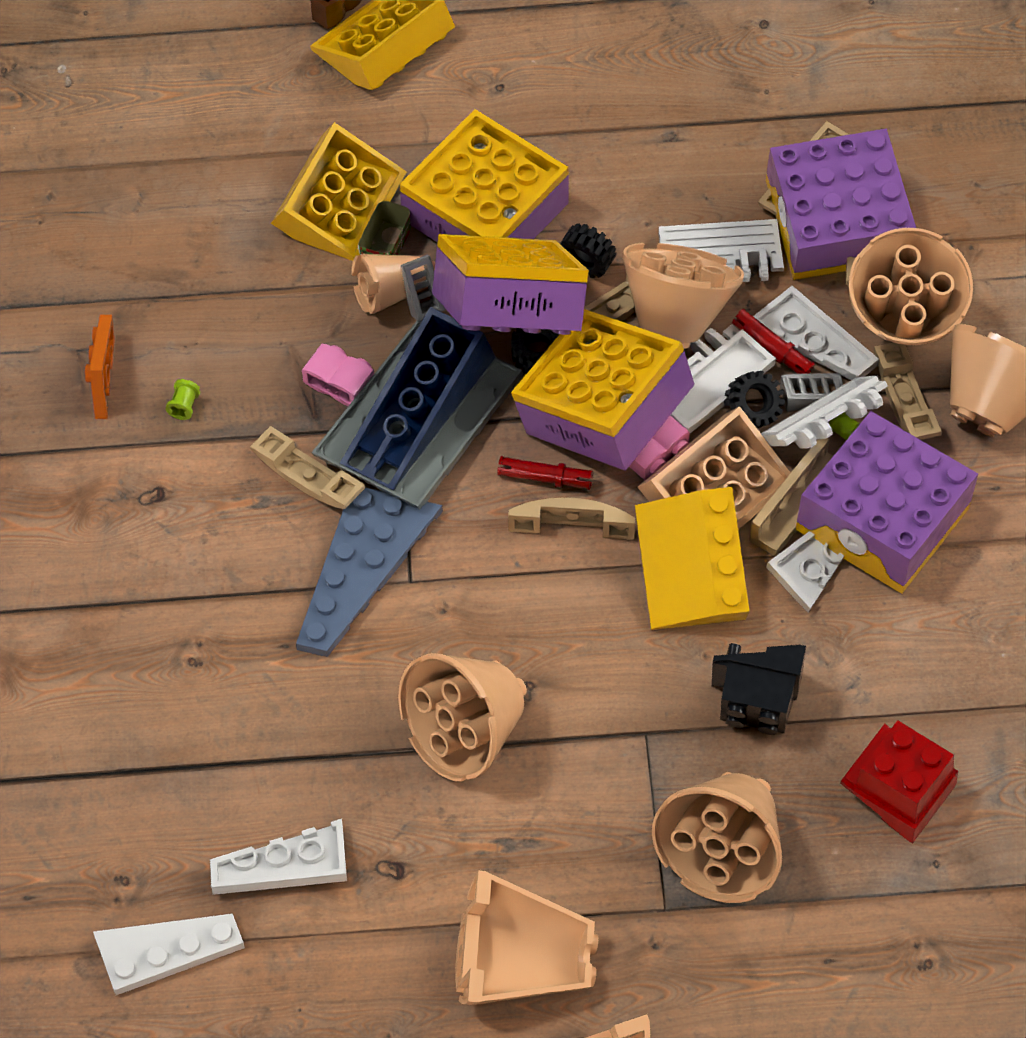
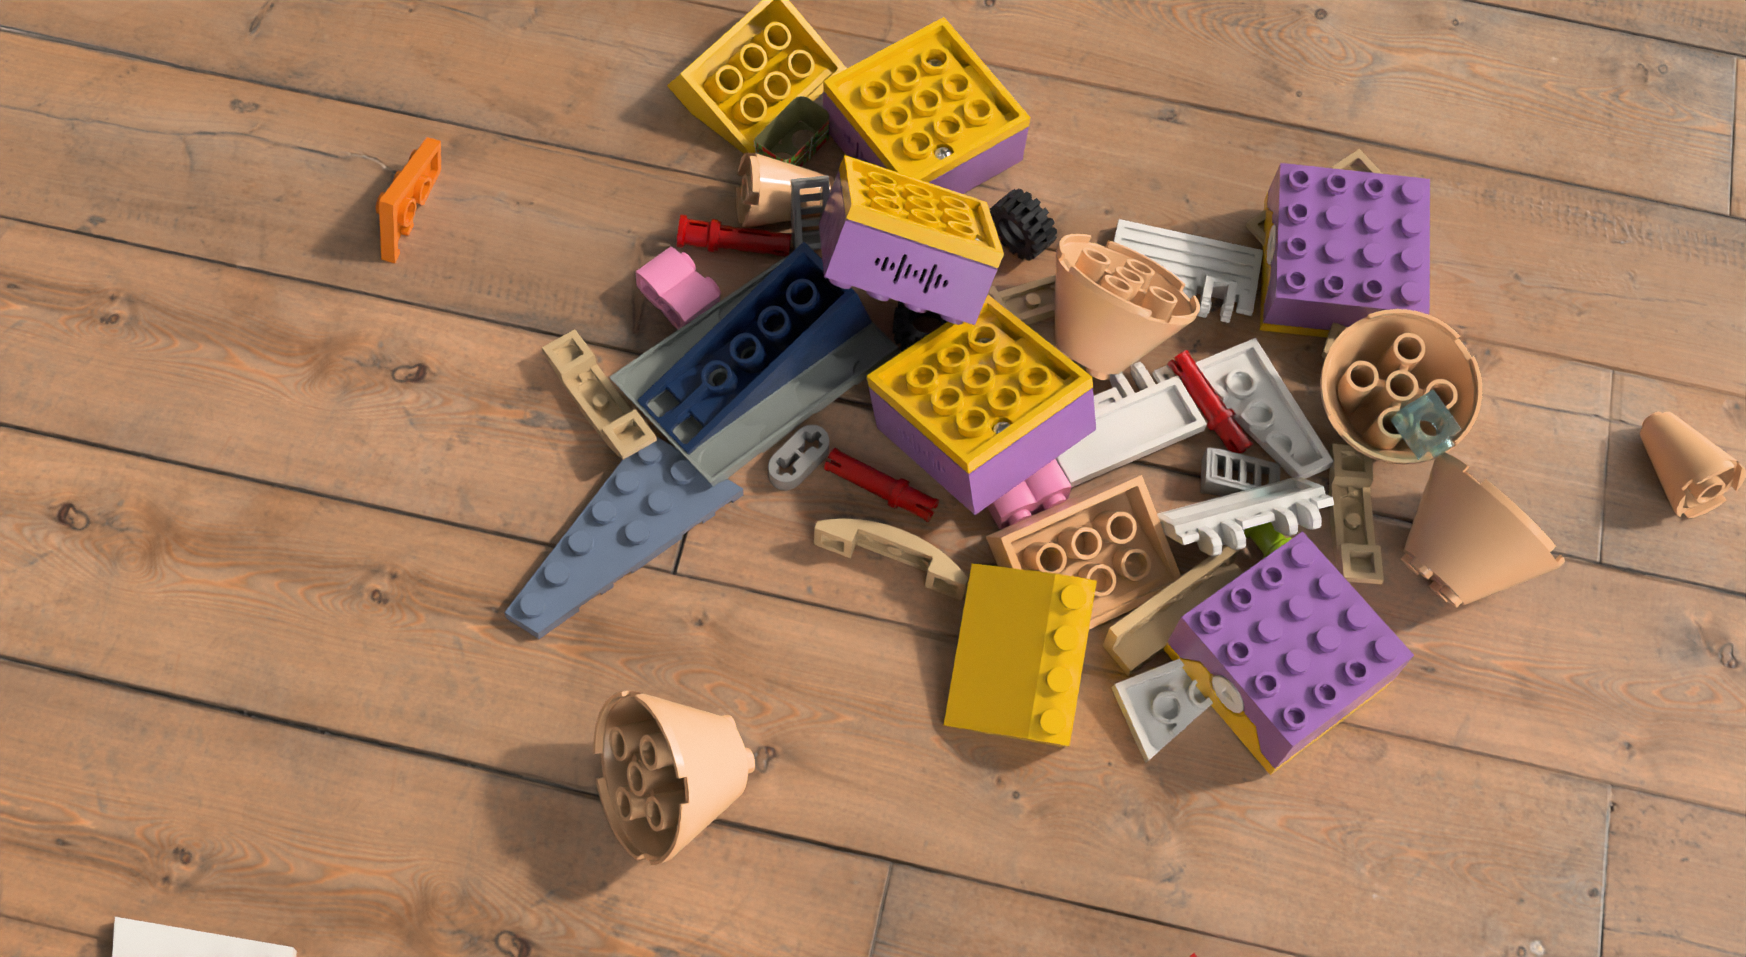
camera: 10 degrees right, 5 degrees up
lime bush [165,379,201,420] -> none
white wing [210,819,347,895] -> none
black piece [711,643,806,735] -> none
black tyre [724,371,785,428] -> none
none -> red pin [677,214,792,257]
none -> light grey beam [768,425,830,491]
none -> clear light blue brick [1391,389,1462,460]

